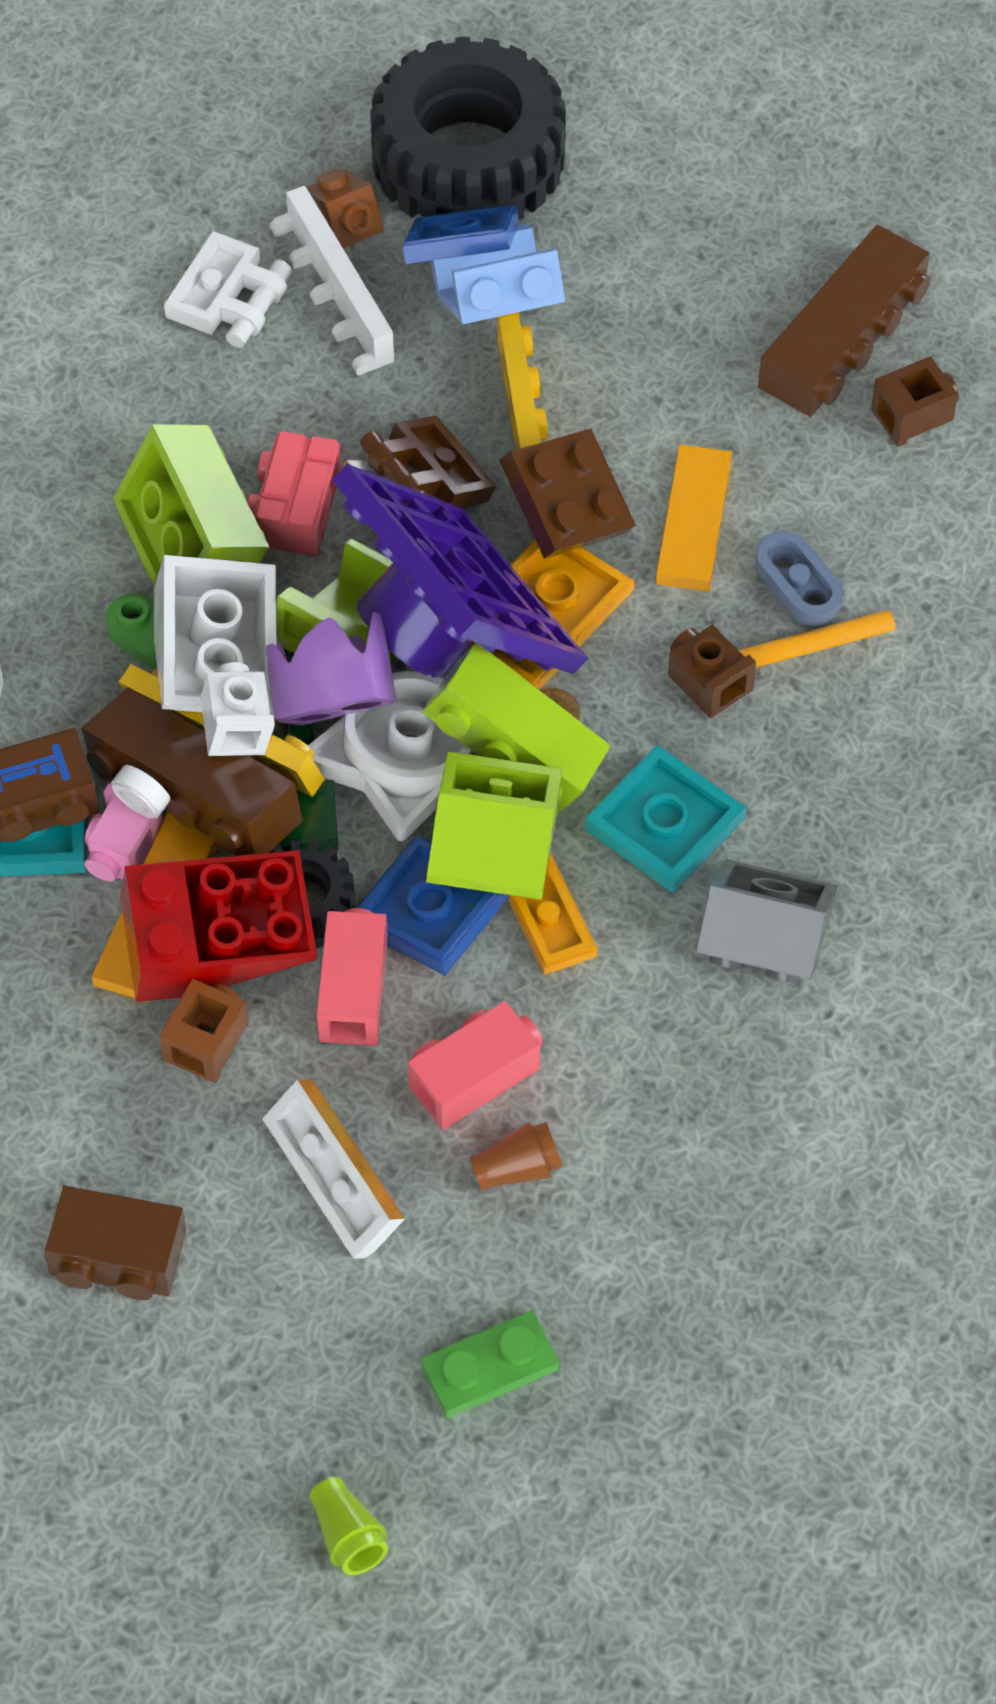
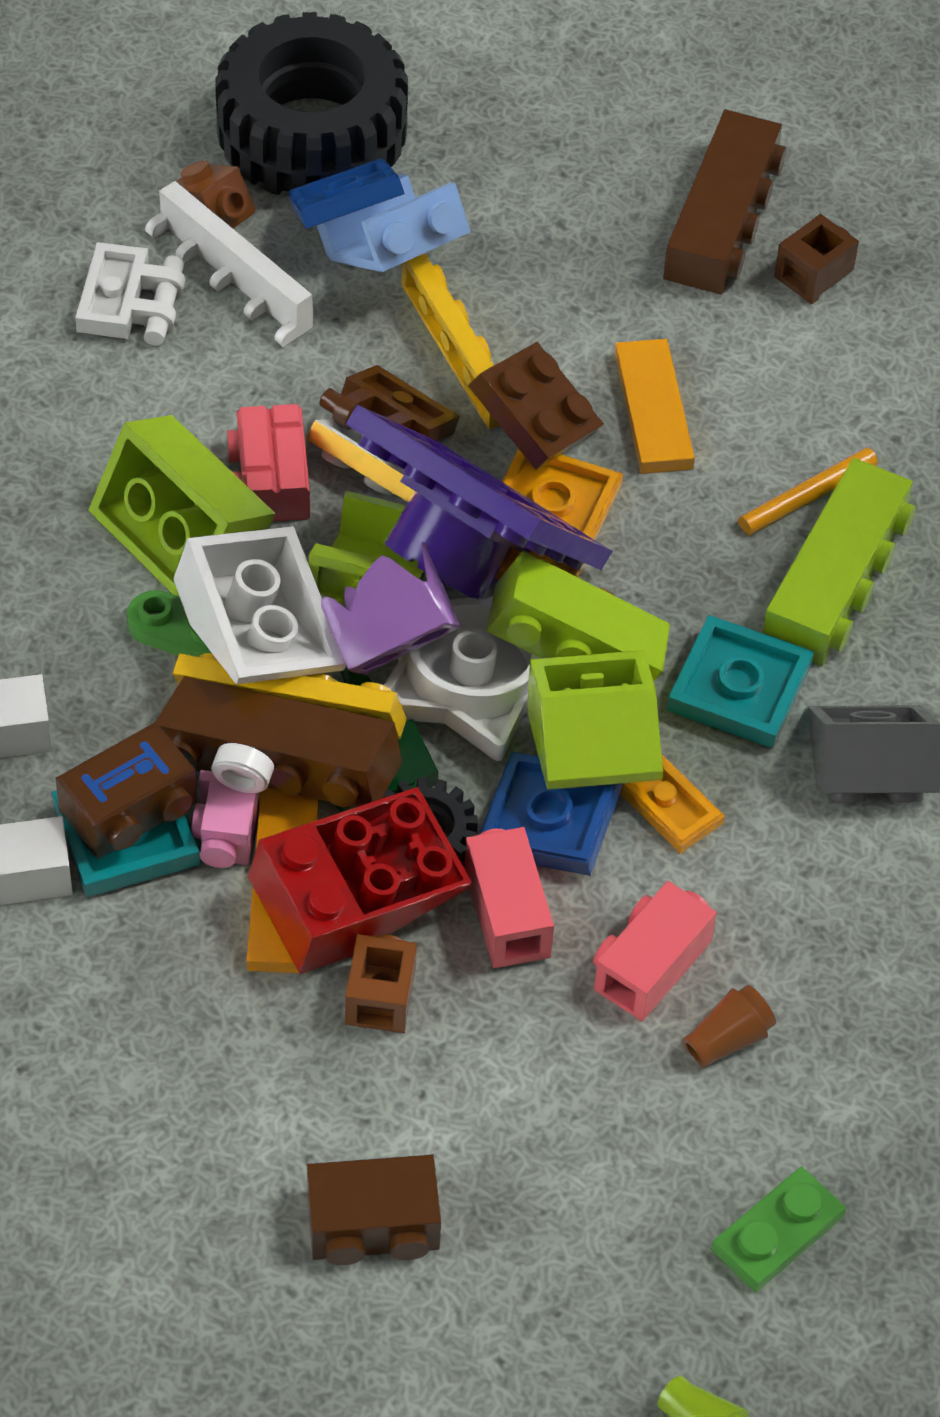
camera: 20 degrees left, 5 degrees down
white brick [200,662,275,756] -> none
white plate [262,1080,405,1259] -> none
reddish brown brick [668,624,756,719] -> none
sand blue plate [755,531,843,627] -> none
none -> lime brick [762,457,916,666]

